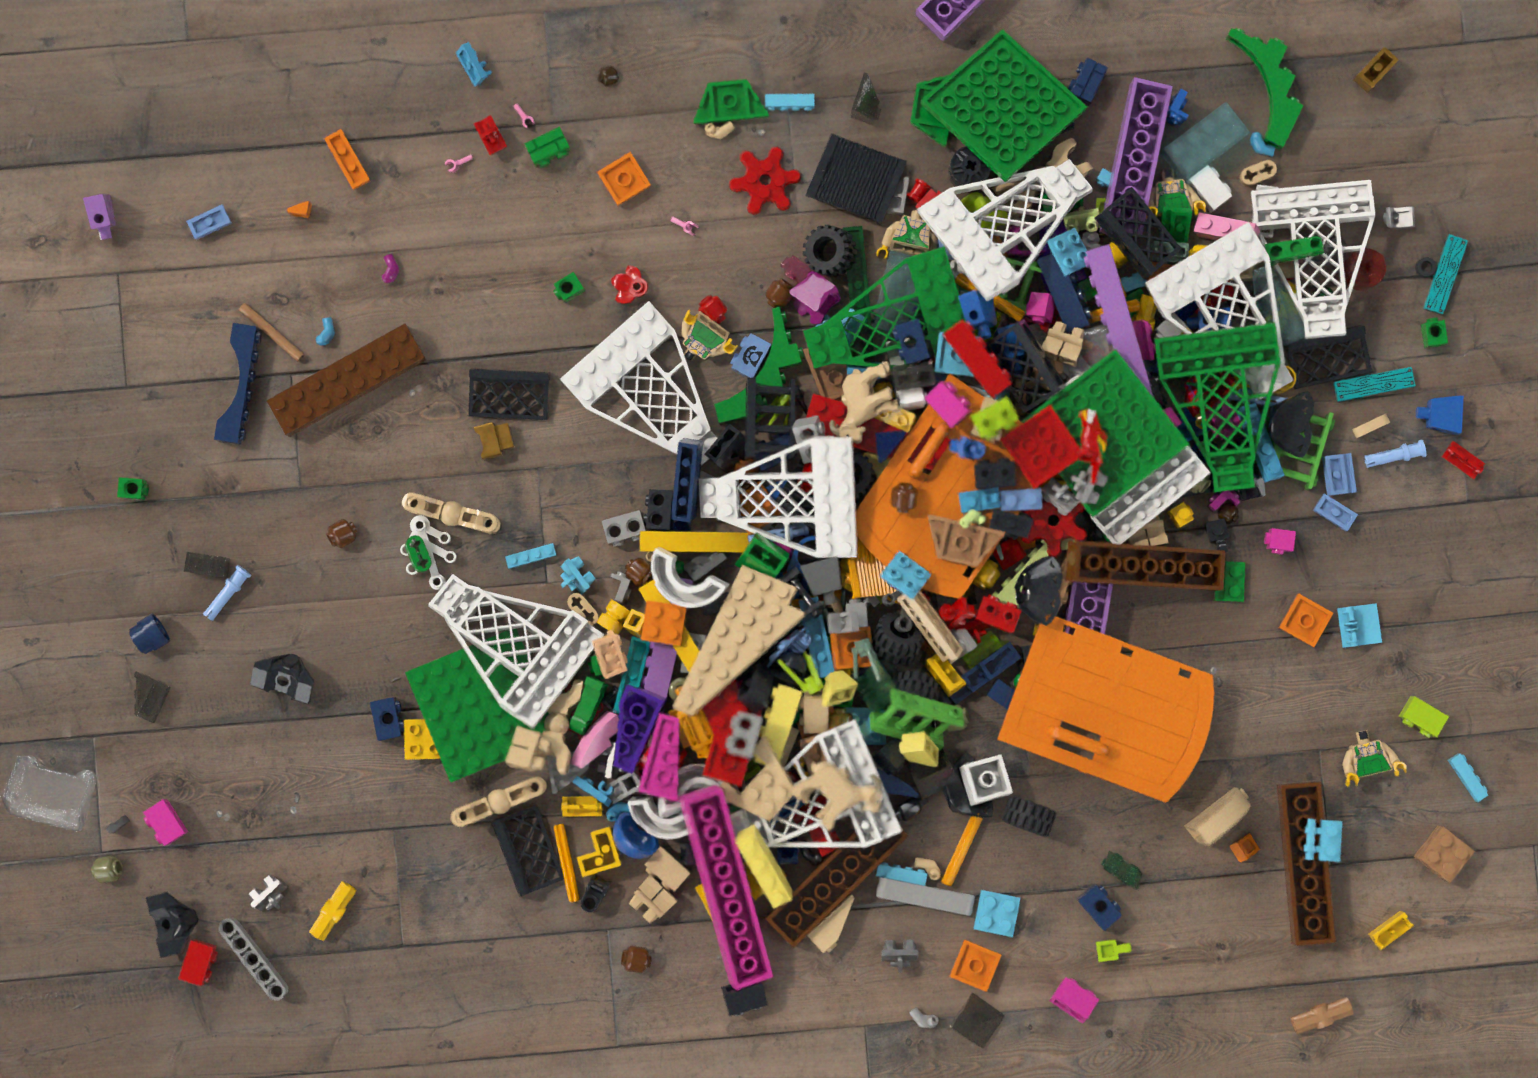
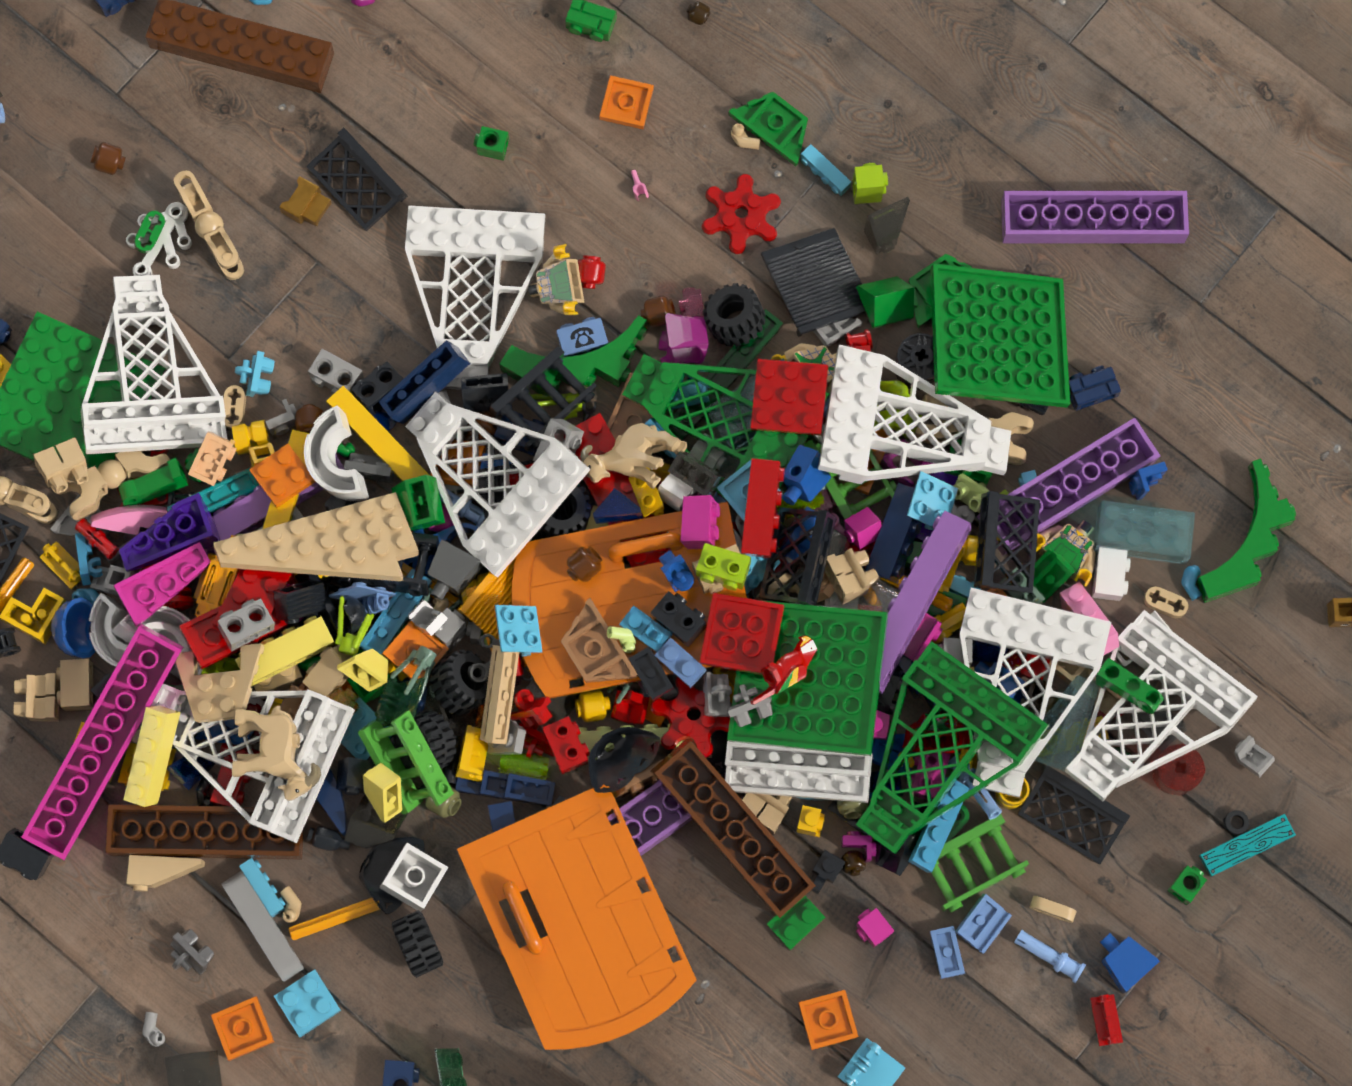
camera: 45 degrees right, 10 degrees down
medium azure piece [505,543,557,569] -> none
red plate [611,265,648,304] -> none
dark blue brick [893,319,930,364] -> none
light orange axle [955,273,1025,321] -> none
black piece [1268,391,1314,458] -> none
teal tile [1333,367,1416,402] -> none
none -> red pin [75,518,119,560]
none -> red plate [750,359,829,436]
none -> lime brick [852,163,888,204]
none -> green slope [856,276,914,328]

